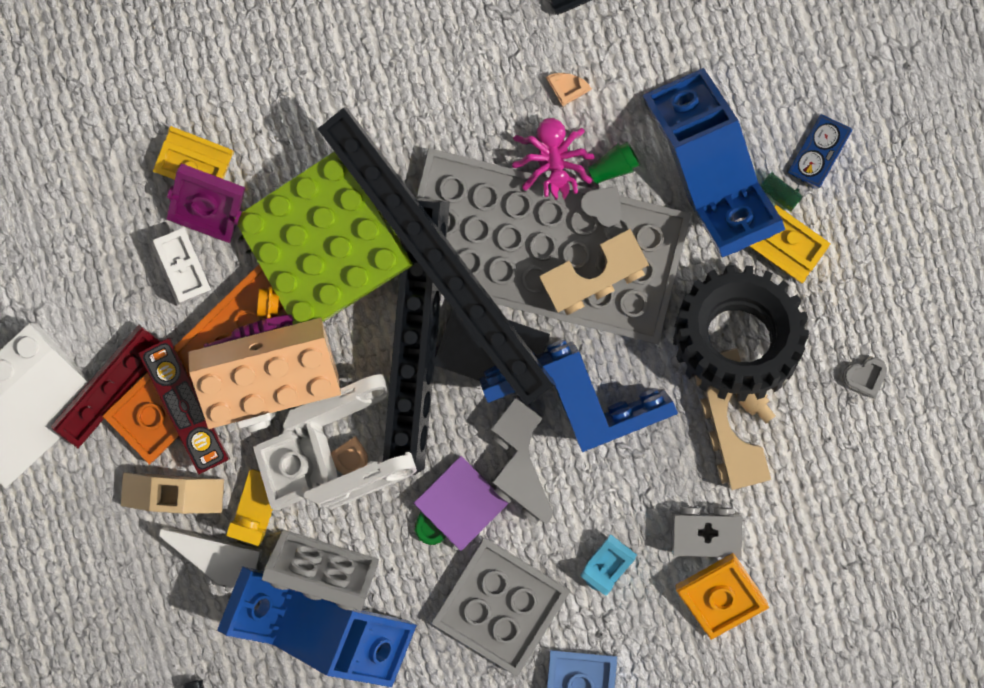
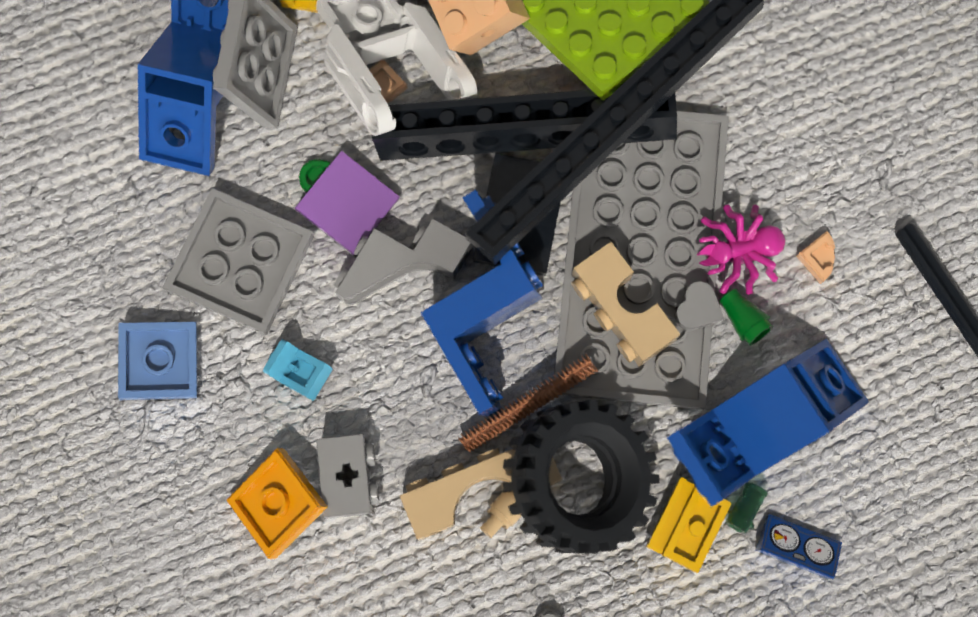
camera: 85 degrees right, 10 degrees down
none -> nougat axle [458,354,599,452]

